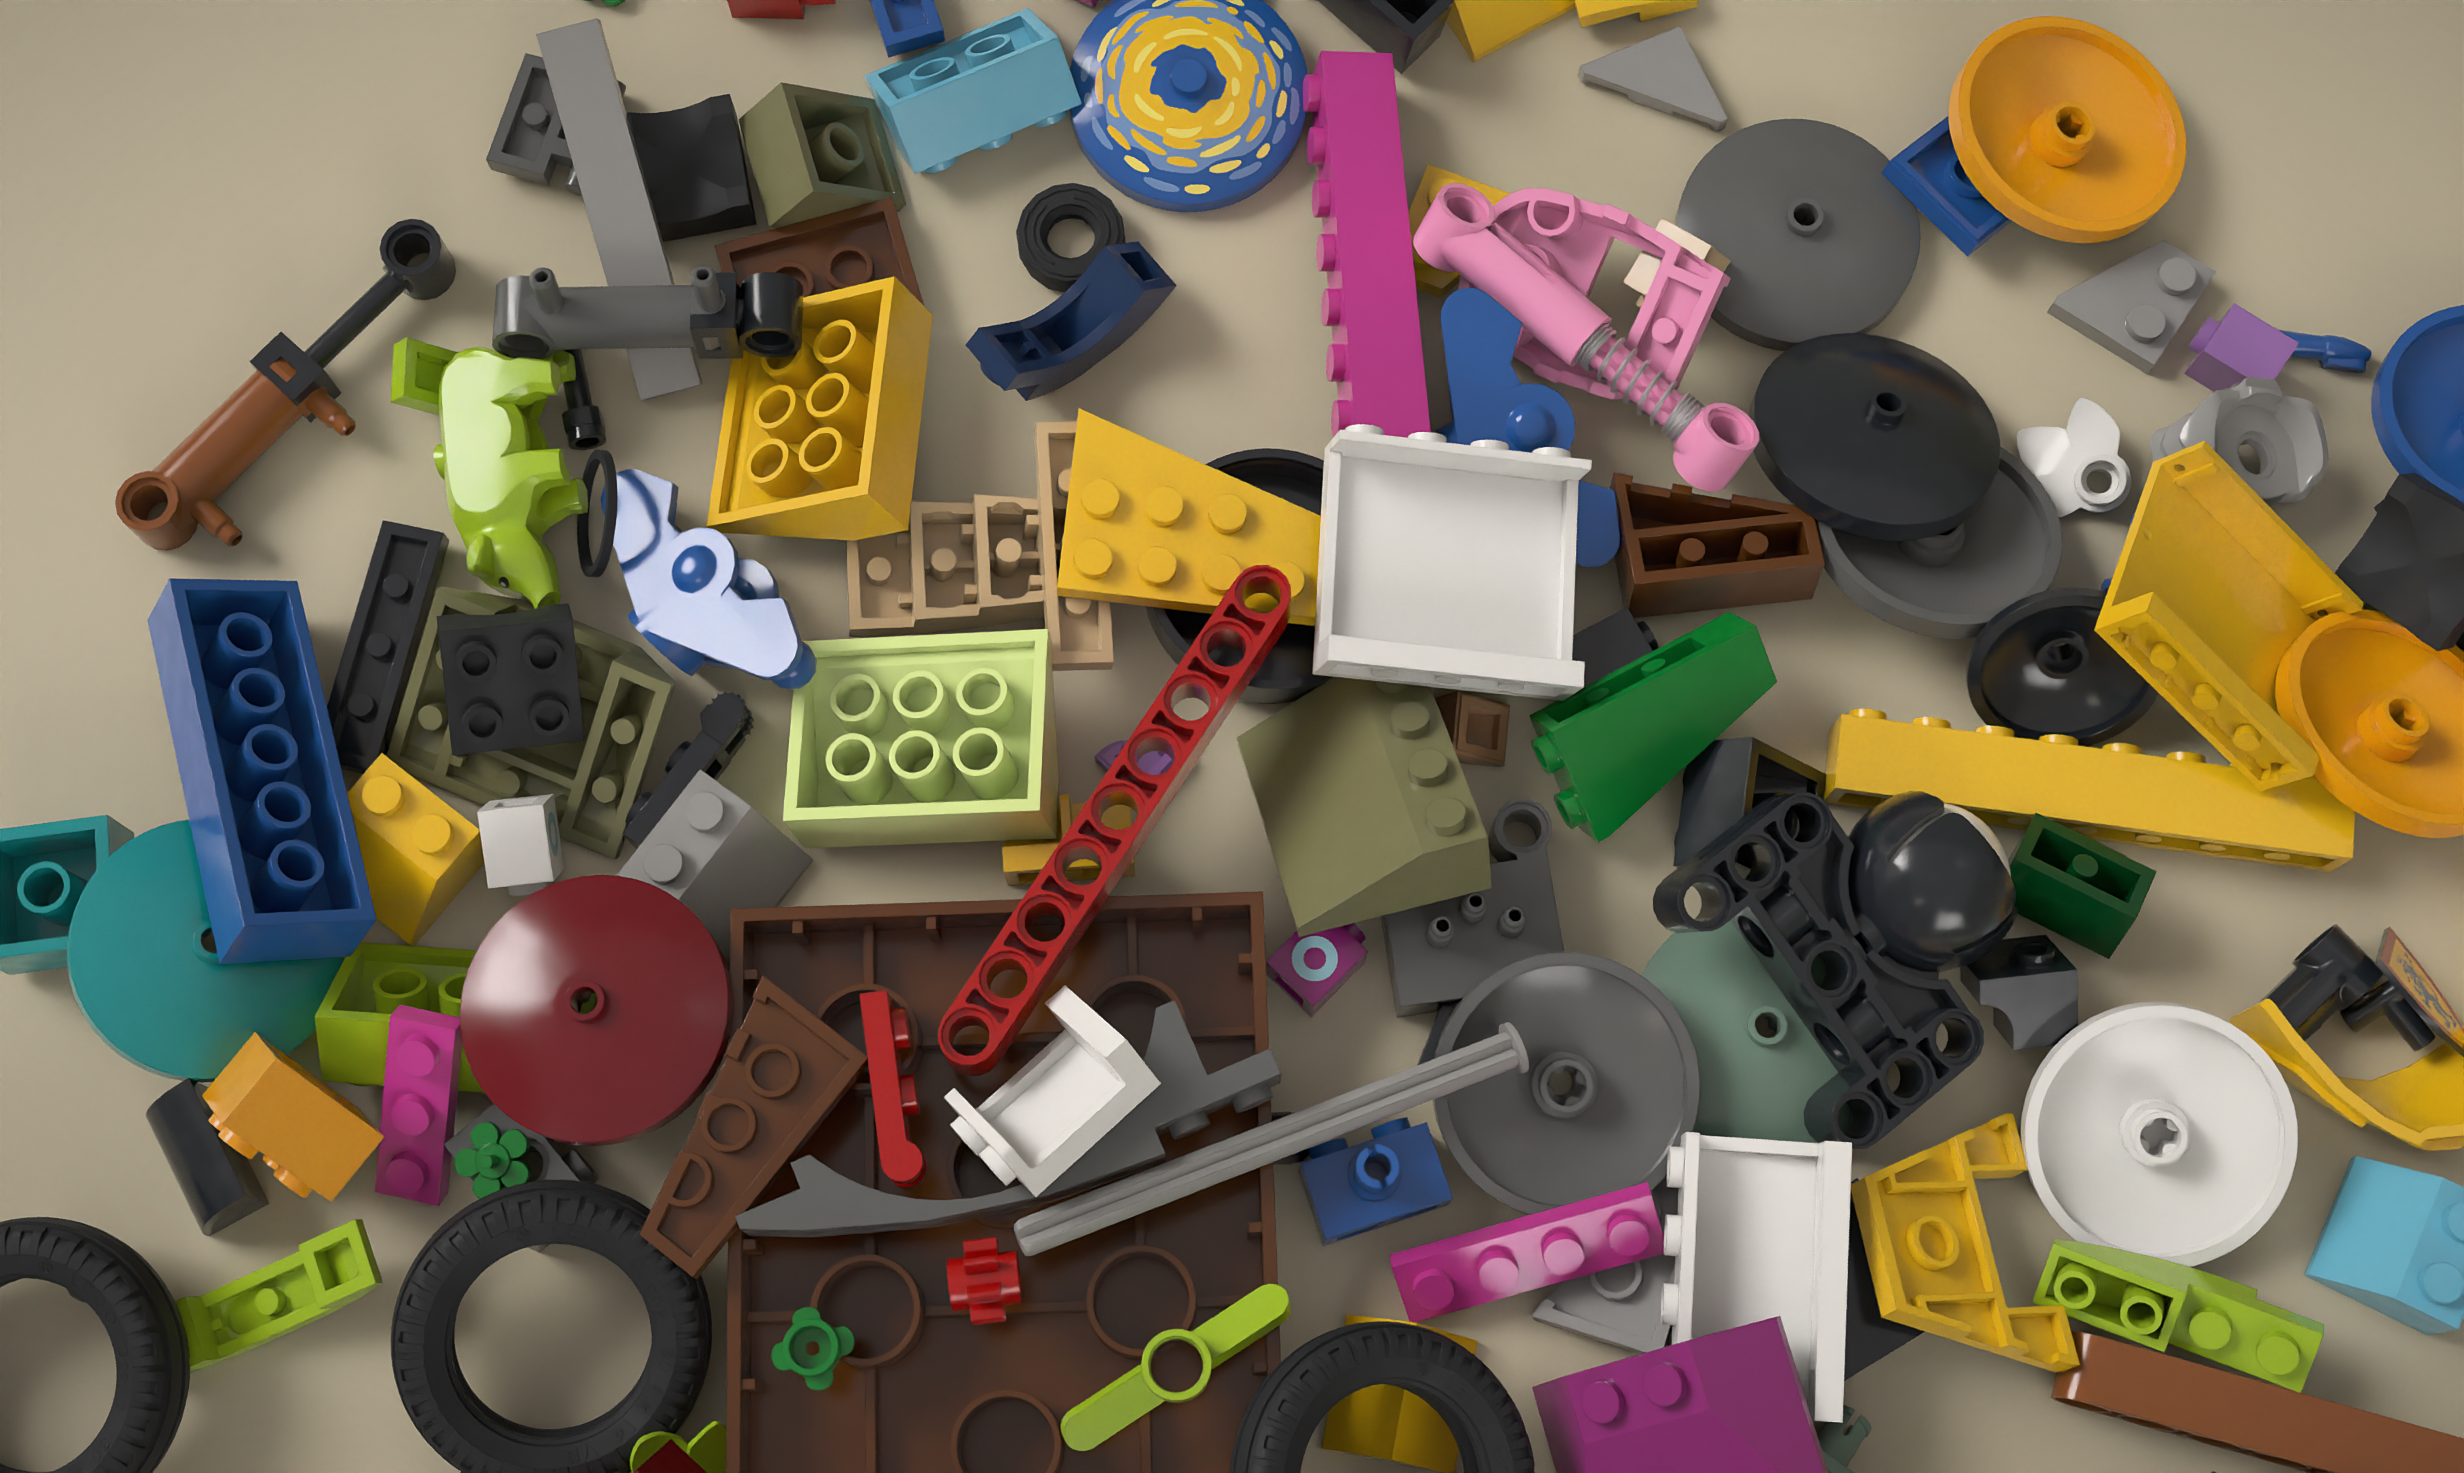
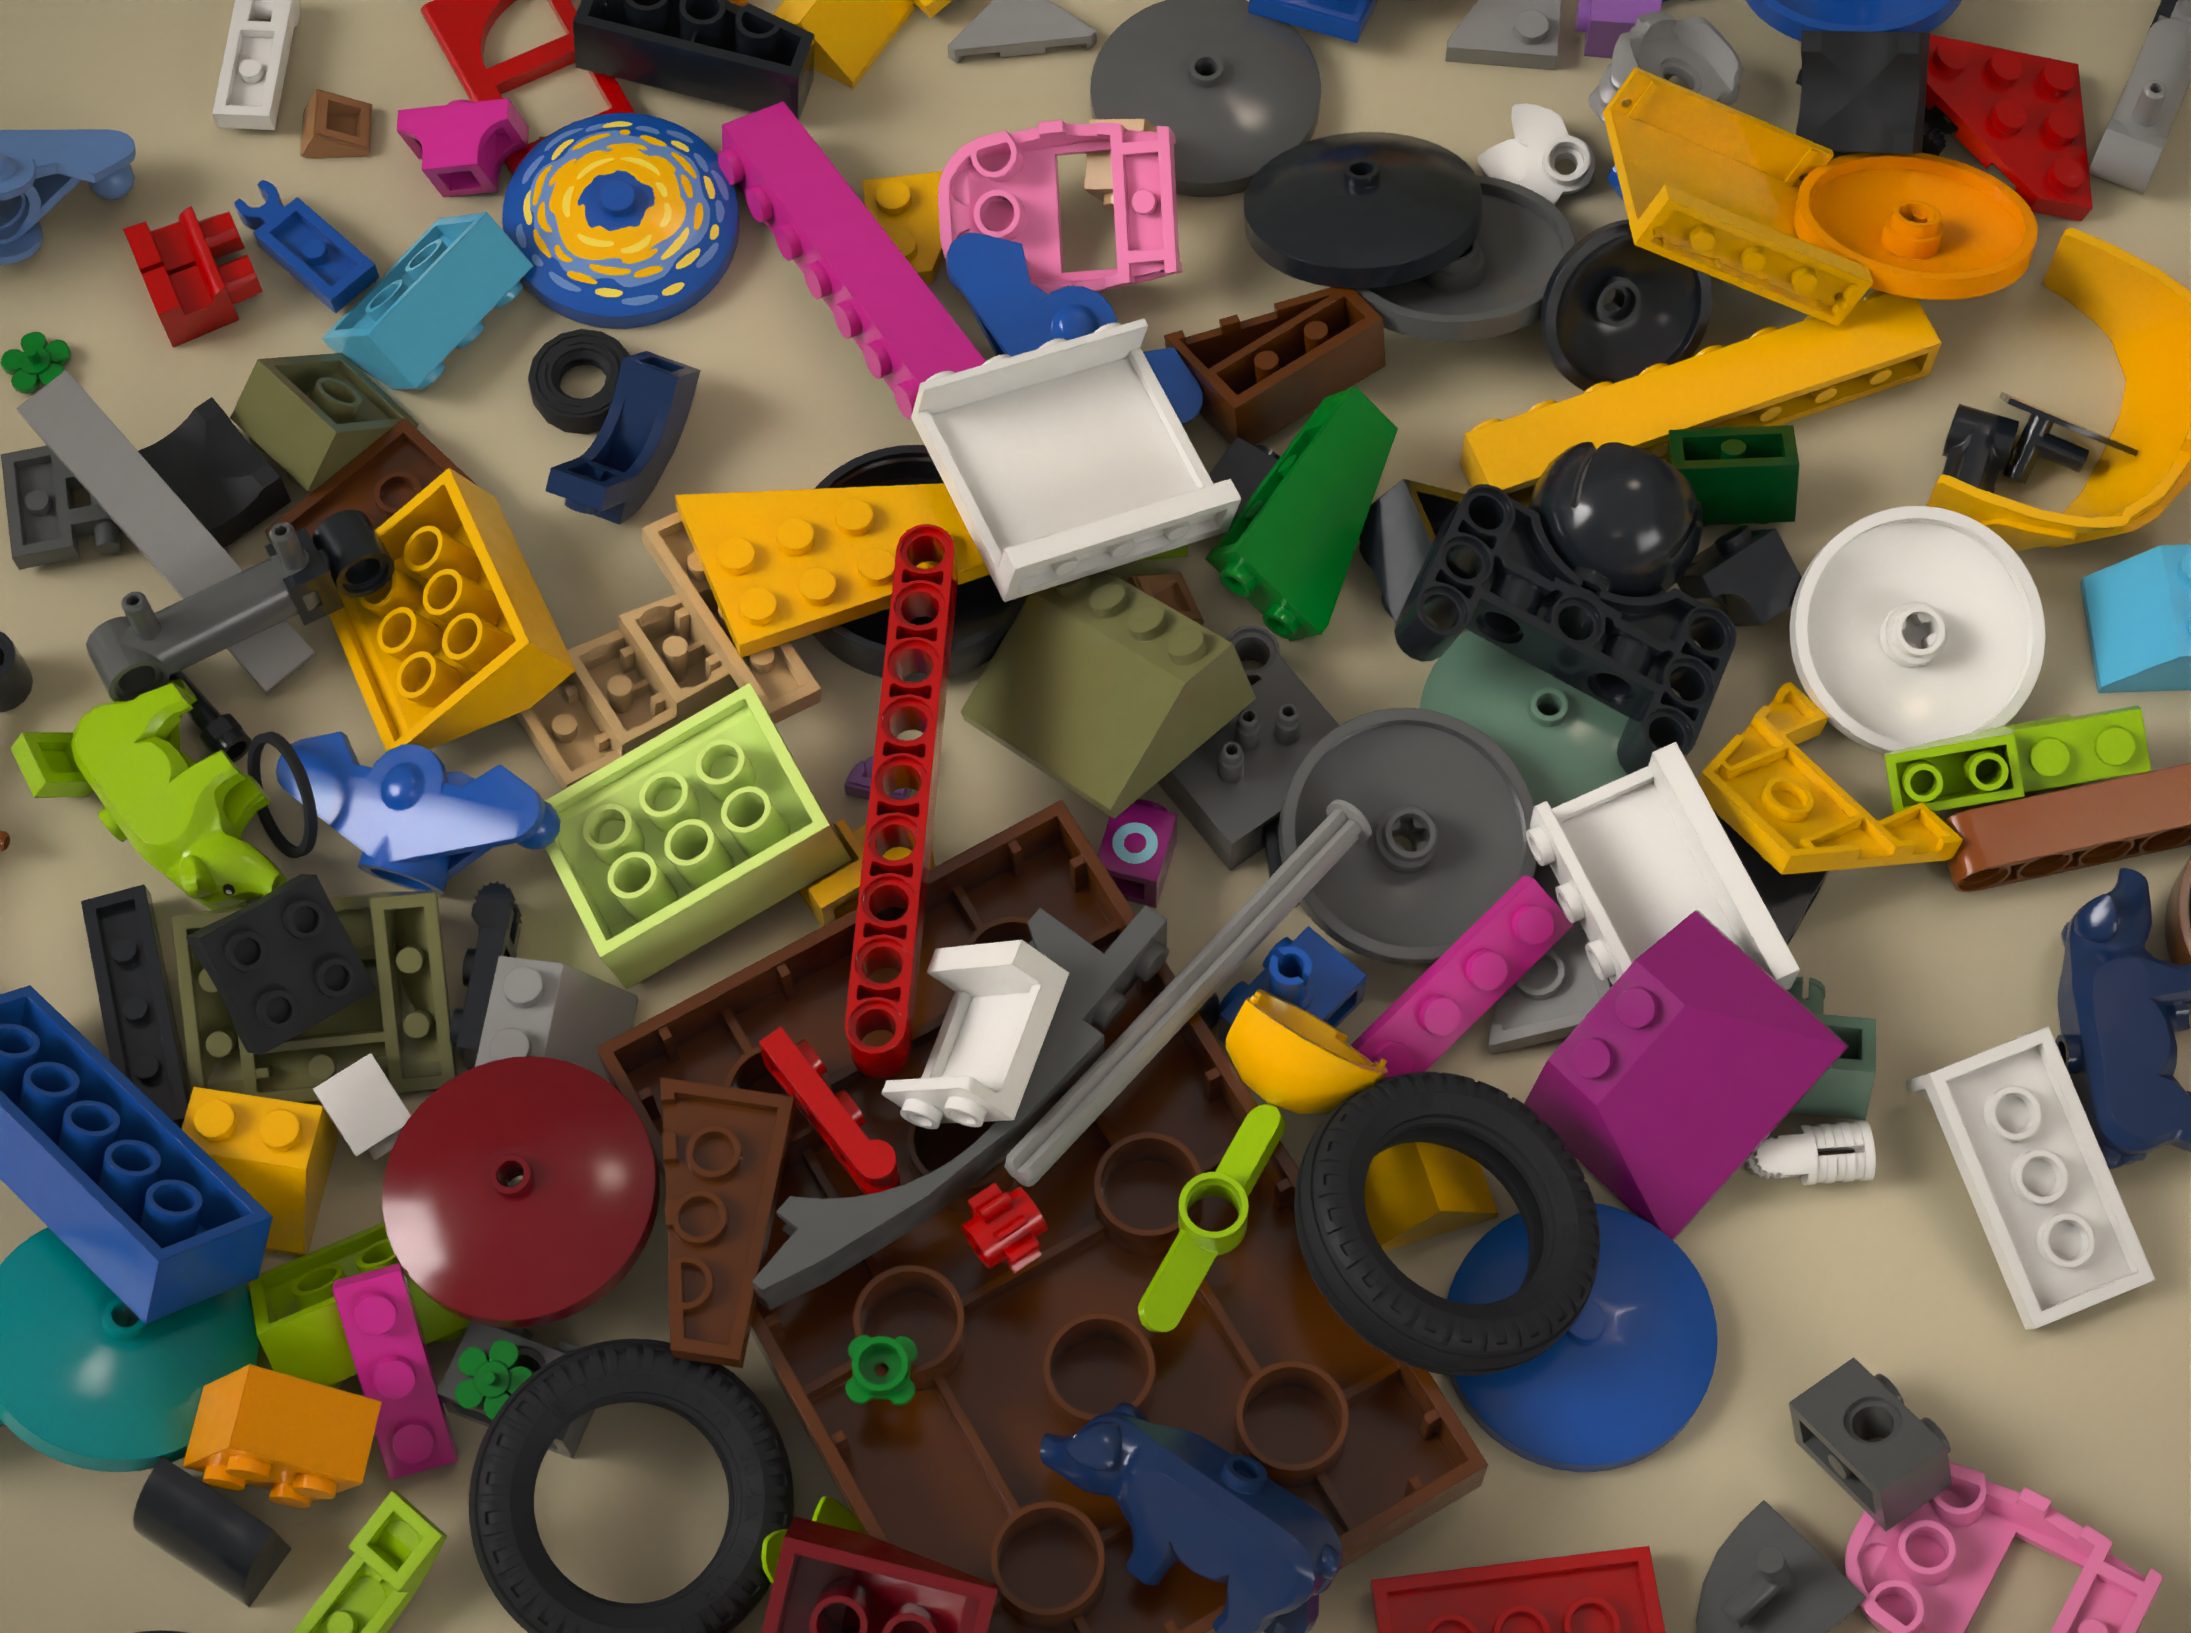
camera: 25 degrees left, 10 degrees down
bright pink piece [1413,183,1759,492] -> none
none -> yellow cylinder [1226,989,1388,1115]

